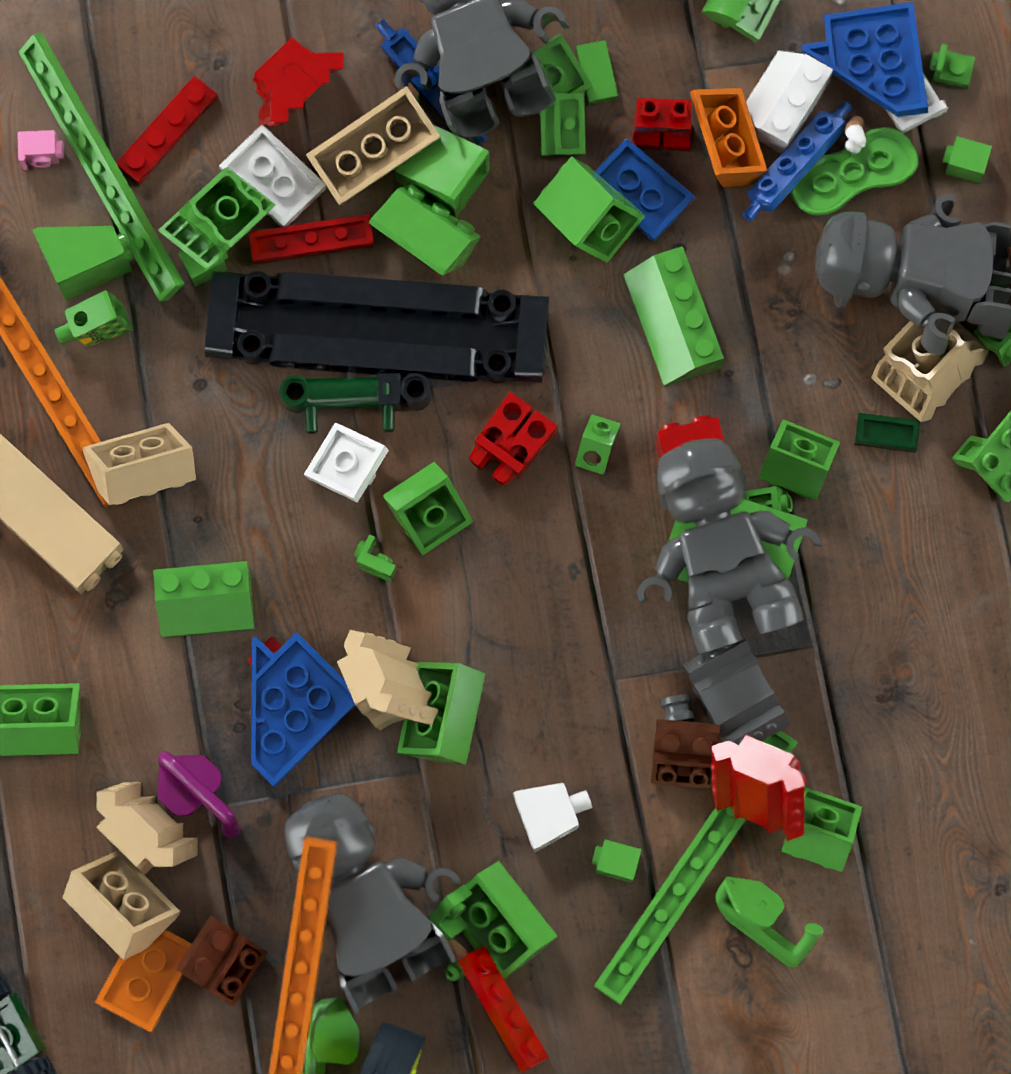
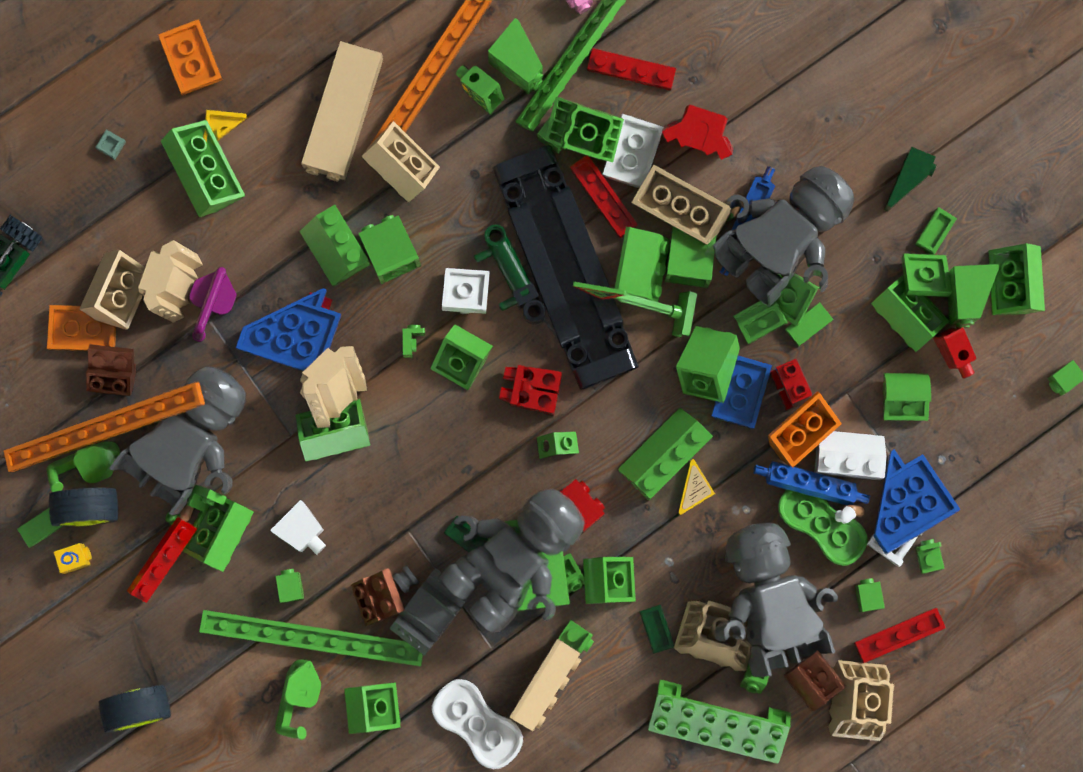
camera: 60 degrees right, 5 degrees up
red slope [711,735,807,841] -> none
none -> bright green slope [358,215,421,284]
none -> white plate [432,679,523,769]
none -> dark green tile [444,516,489,553]
none -> tan slope [510,639,581,731]
none -> bright green bracket [558,620,594,654]
none -> bright green piece [573,282,697,337]
none -> tile [678,459,715,515]

